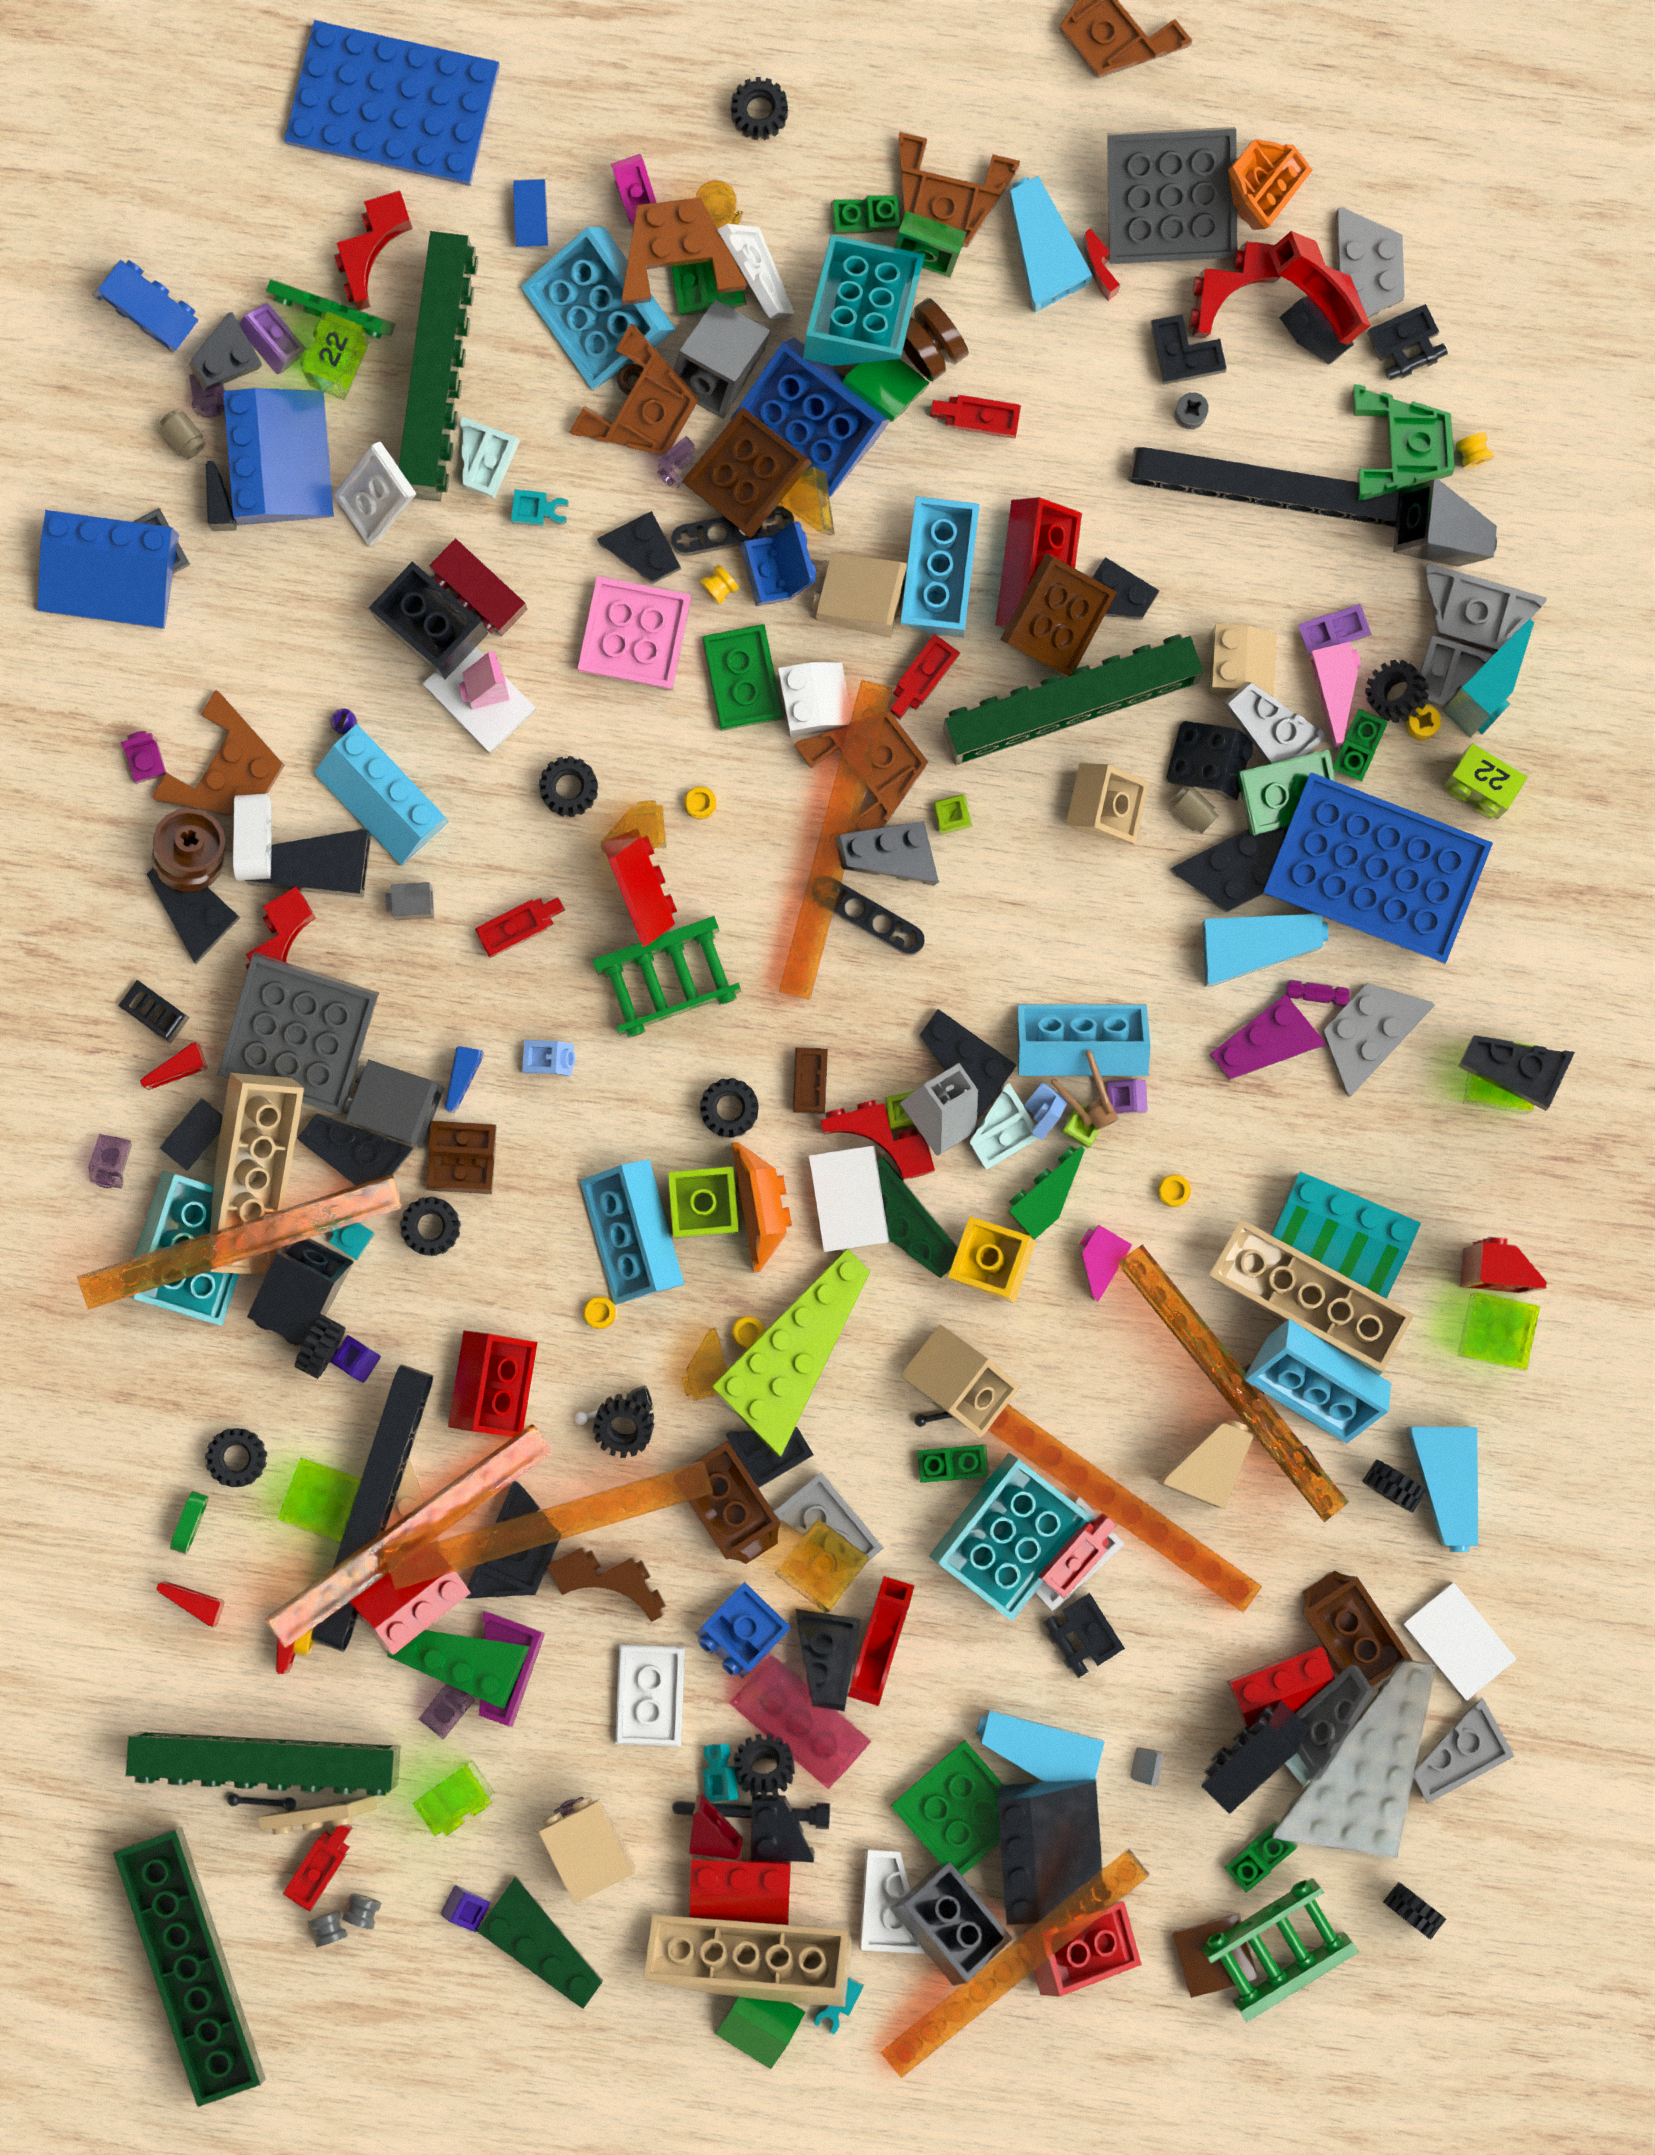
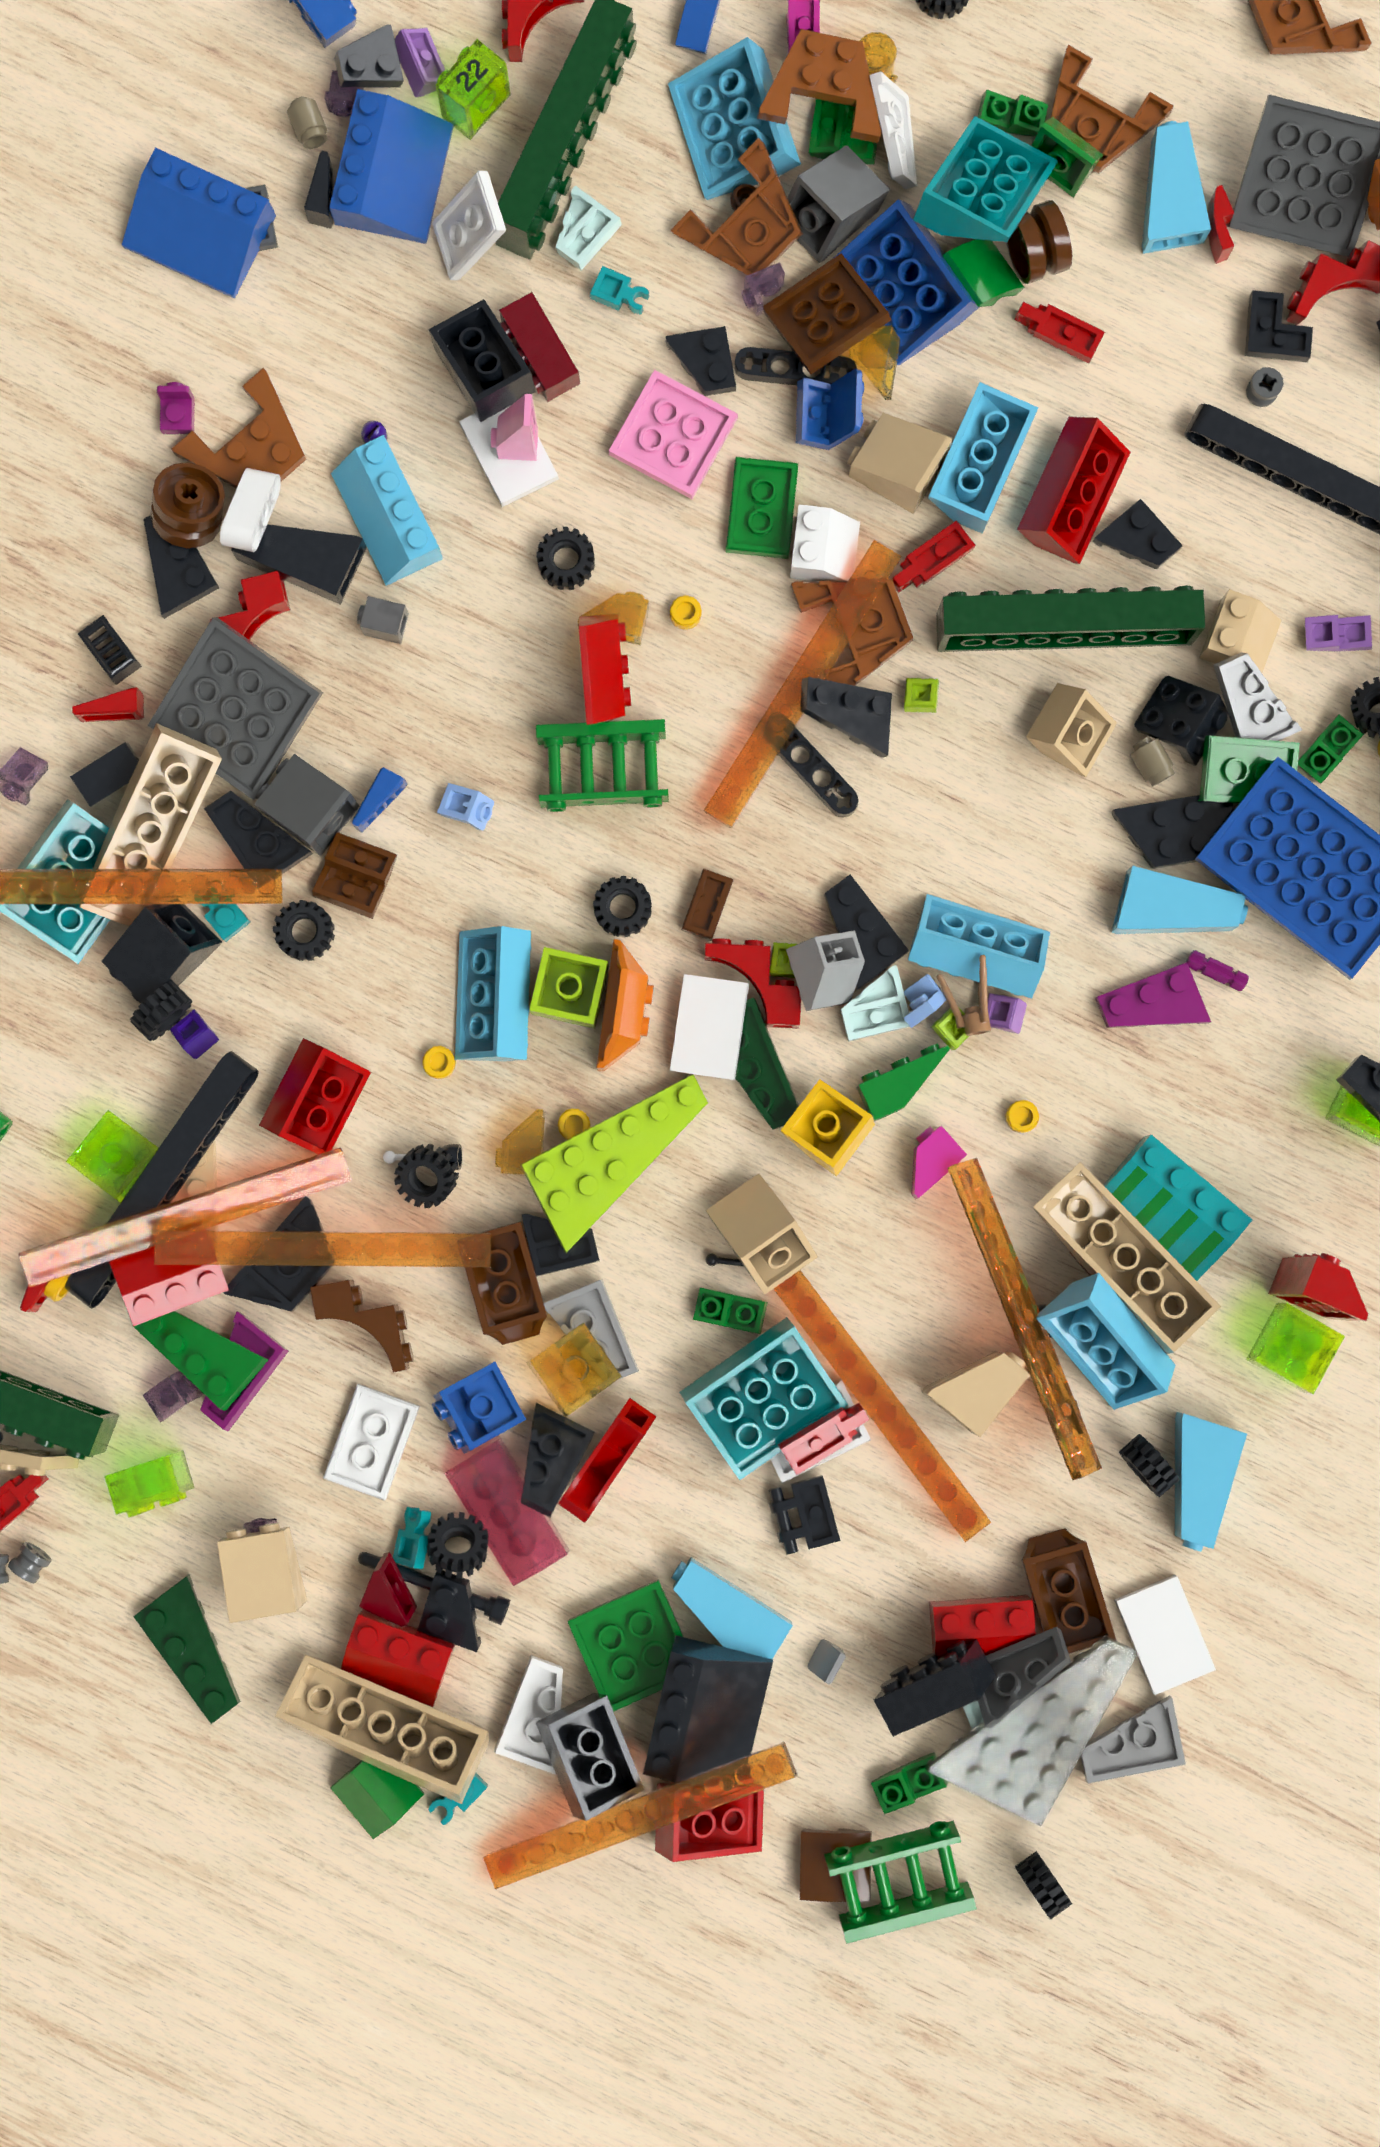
camera: 15 degrees right, 0 degrees up
black tyre [205,1428,267,1487] -> none
green wing [266,279,395,339] -> none
dark purple slope [441,1885,490,1932] -> none
red hinge [475,897,565,958] -> none
yellow wheel [699,565,739,606] -> none
reddish brown plate [1000,553,1117,676] -> none
bright pink slope [1309,642,1361,749] -> none
light grey wing [1322,983,1435,1097] -> none

